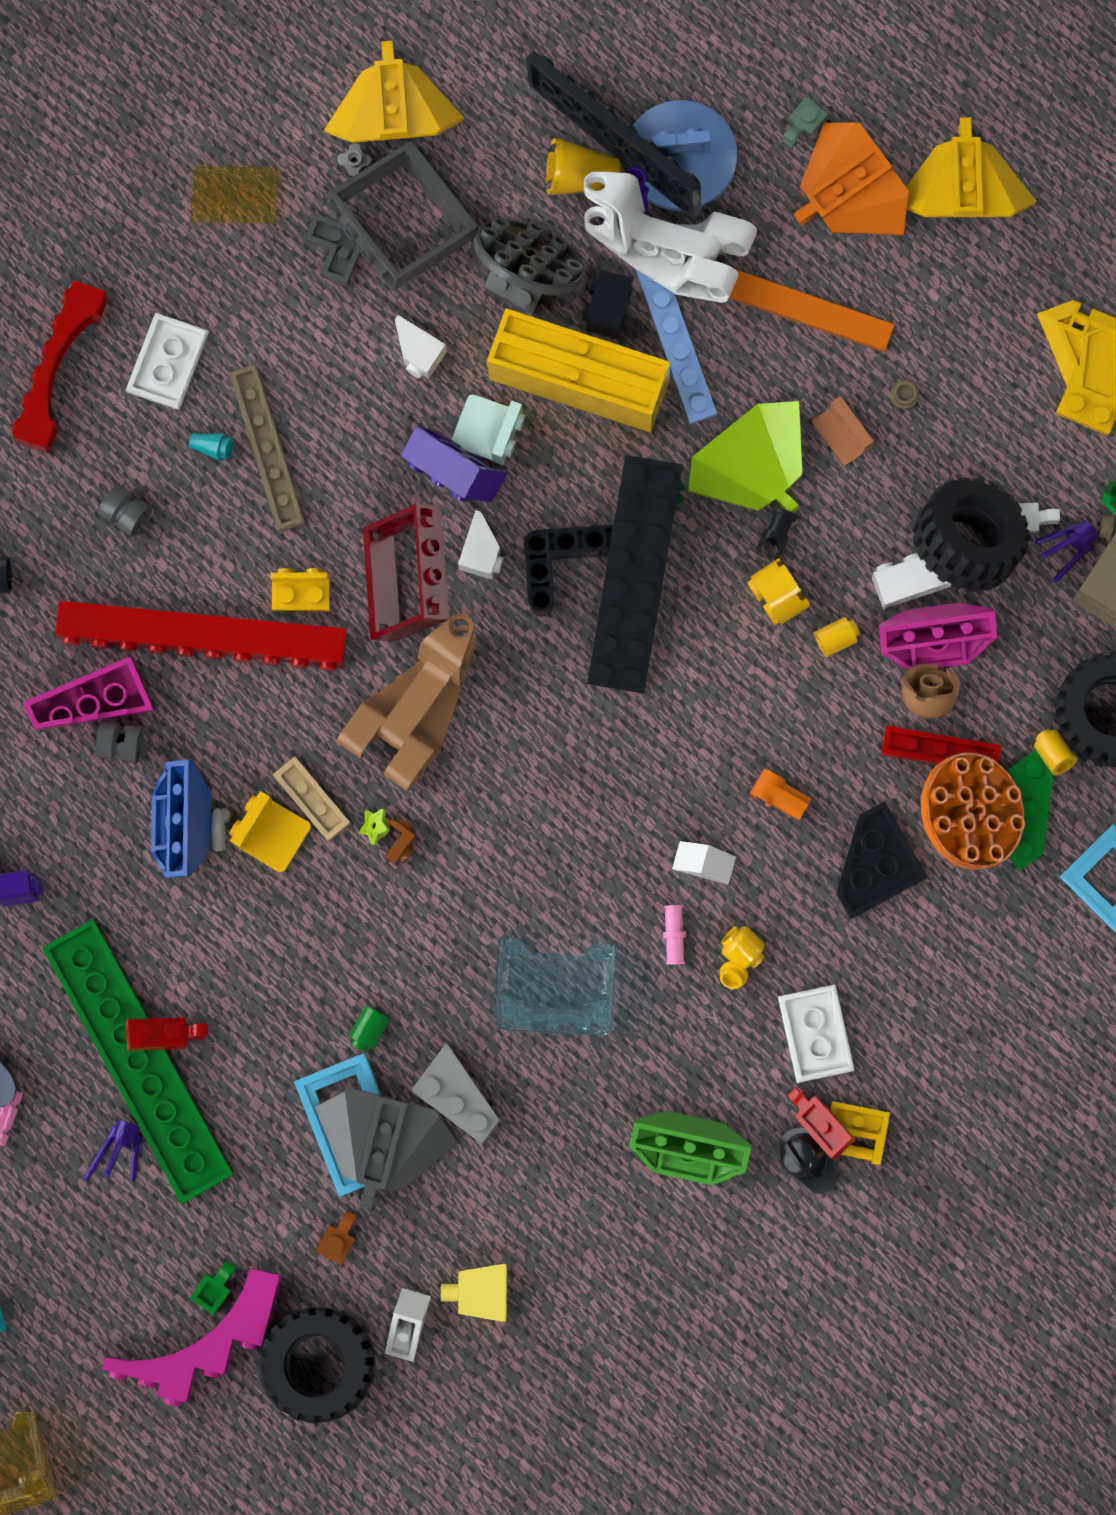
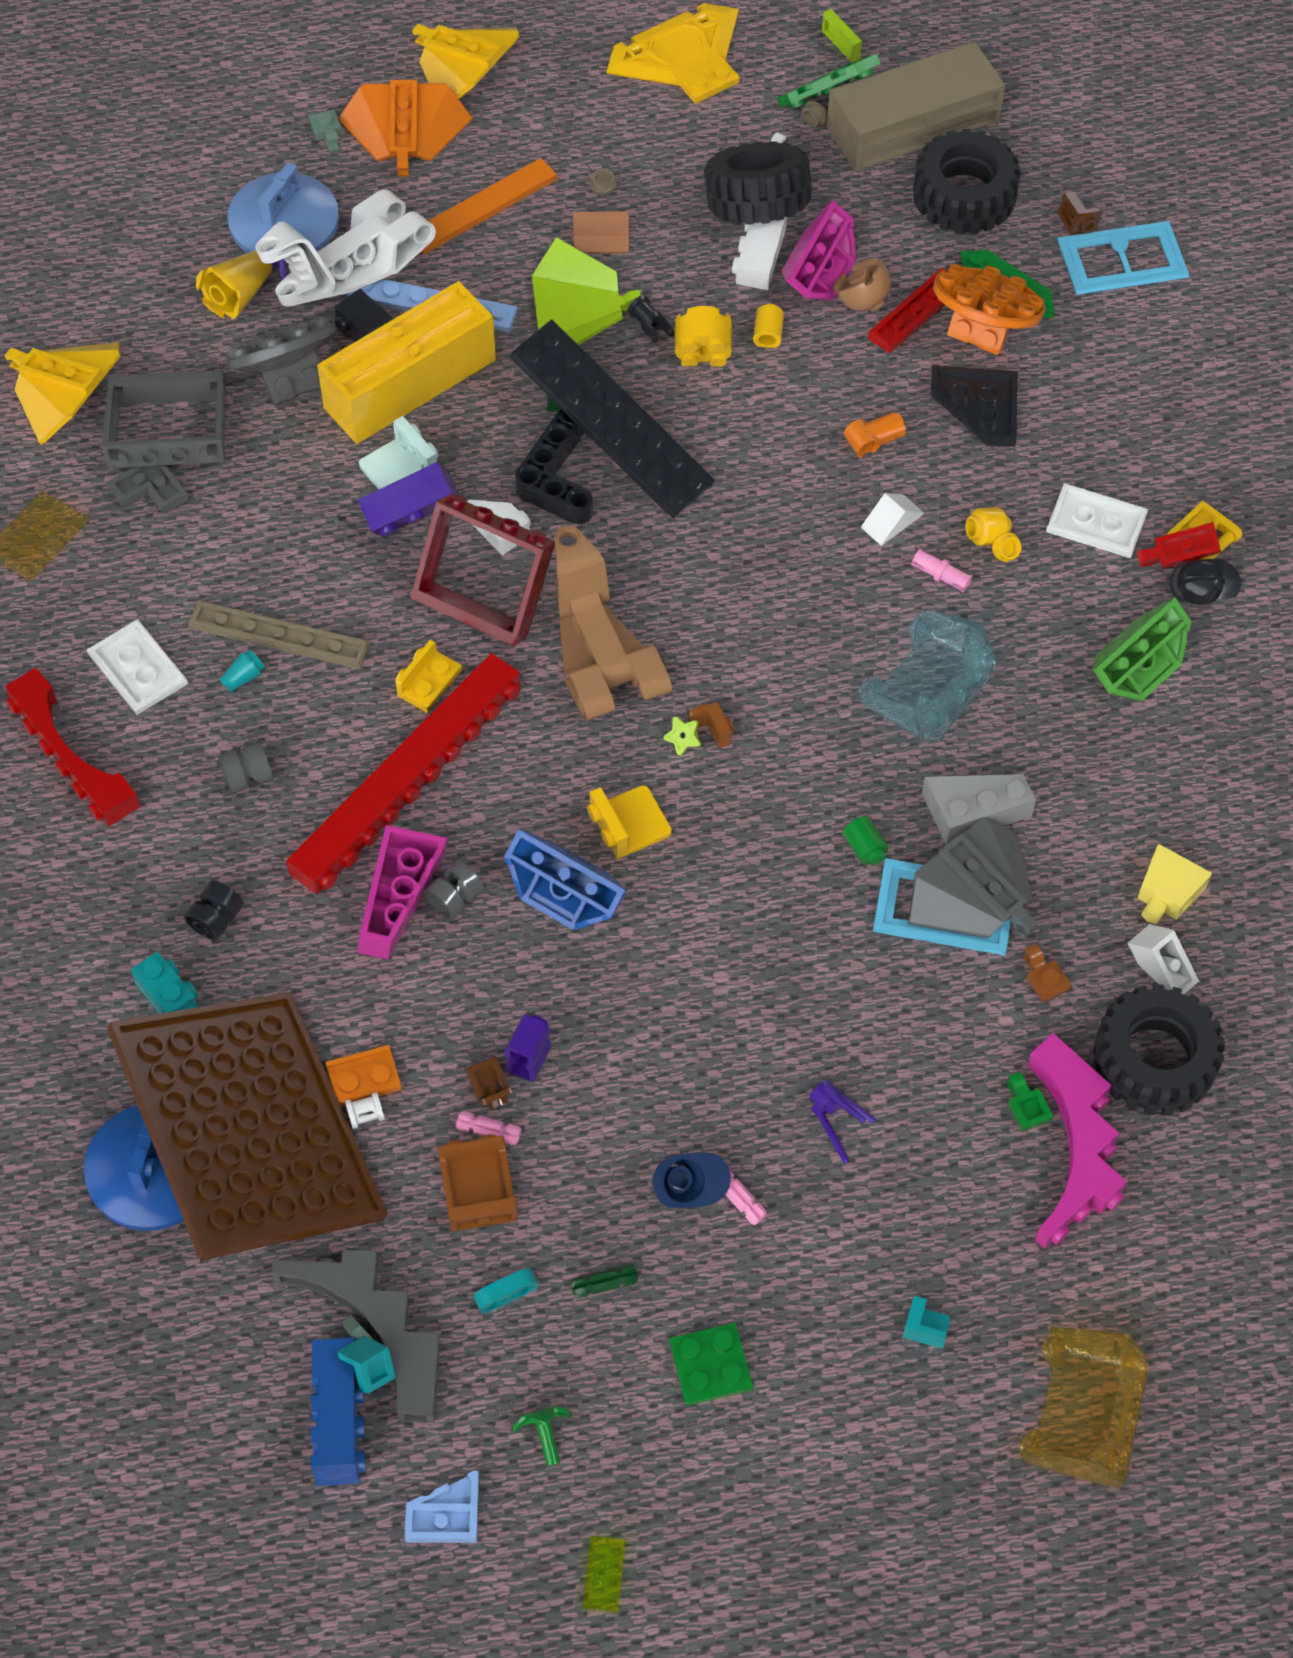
camera: 65 degrees left, 20 degrees down
green plate [42,919,234,1204] -> none
red plate [125,1017,209,1051] -> none
light grey arm [211,807,232,851] -> none
tan plate [273,757,351,842] -> none
light grey plate [337,143,371,177] -> none
white slope [395,315,447,379] -> none
black plate [526,50,702,220] -> none
yellow brick [1034,729,1077,775] -> none
dark purple plant [1035,520,1098,582] -> none

